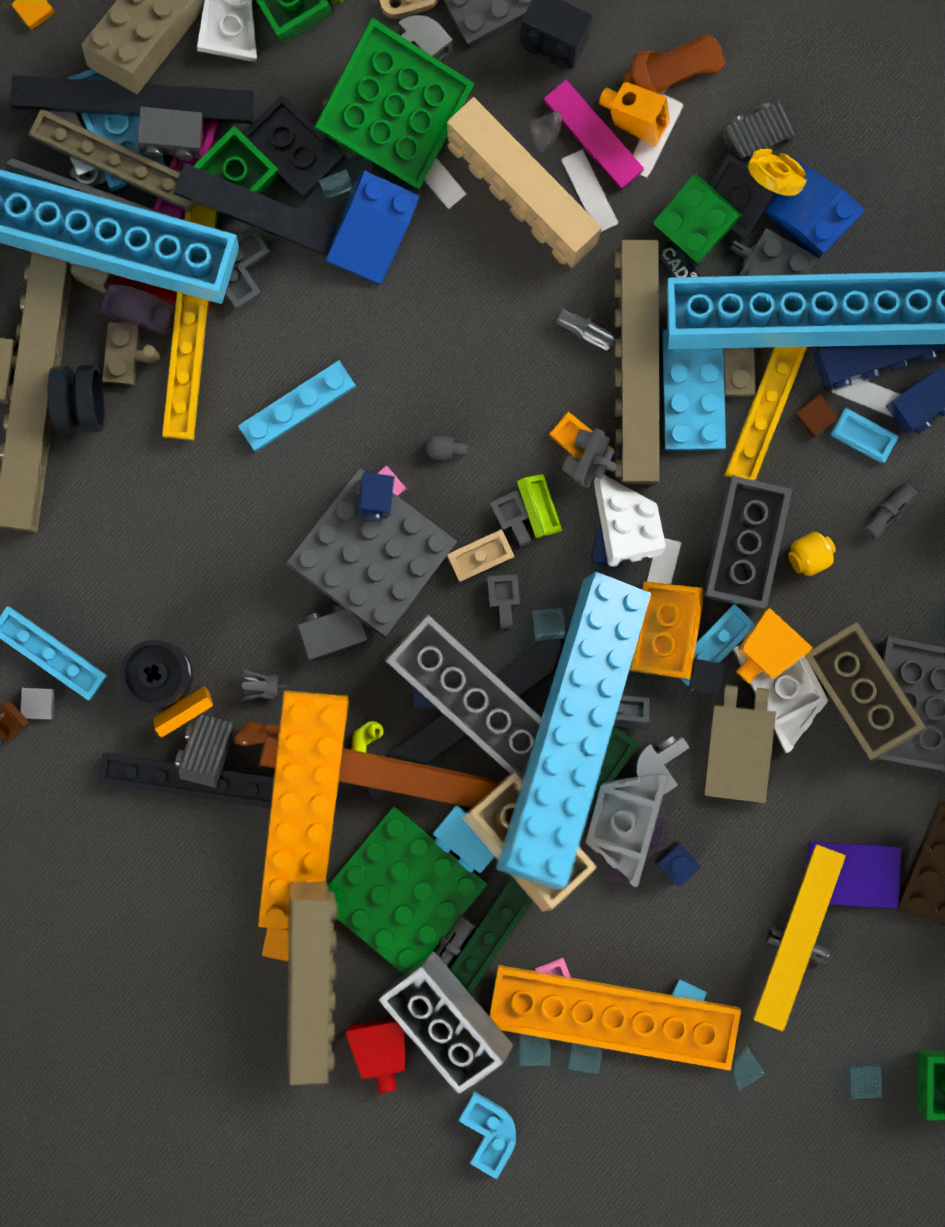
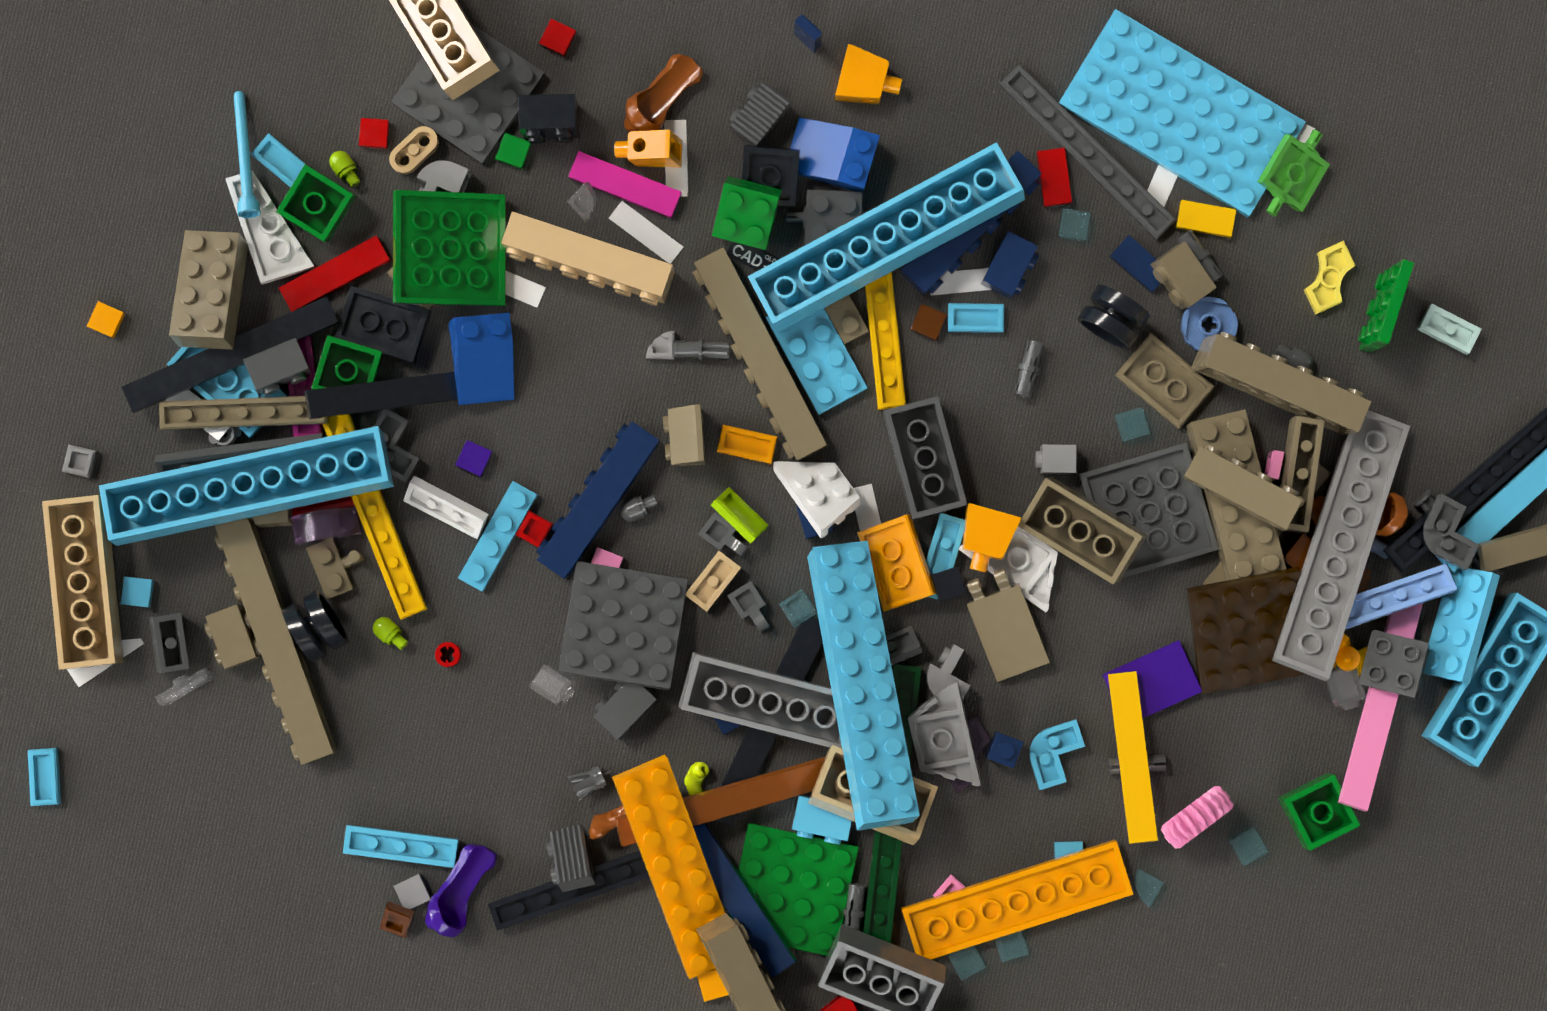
camera: 20 degrees left, 0 degrees up
black wheel [119,640,194,708] -> none
light orange tile [153,686,213,737] -> none
clear light blue tile [318,170,352,199] -> none
dark blue brick [357,472,395,522] -> none
dark grey hips [562,428,617,489] -> none
yellow tile [748,149,807,196] -> none
yellow head [788,532,836,577] -> none
none -> red tile [279,235,391,312]
none -> lime cylinder [373,617,408,650]
none -> white plate [403,476,489,539]
none -> dark purple hair [425,844,497,938]
none -> red bush [435,642,461,667]
none -> dark purple tile [455,440,493,477]
none -> green tile [495,133,532,169]
none -> red tile [515,511,554,548]
none -> clear brick [529,663,575,706]
none -> dark blue brick [536,421,660,580]
none -> light grey tile [646,331,675,360]
none -> dark tan slope [663,404,706,467]
none -> dark blue tile [693,823,797,978]
none -> dark blue tile [794,14,822,53]
none -> light orange torso [835,44,902,104]
none -> medium azure plate [1029,719,1085,790]
none -> light grey brick [1035,444,1076,475]
none -> bright pink gear [1161,786,1234,849]

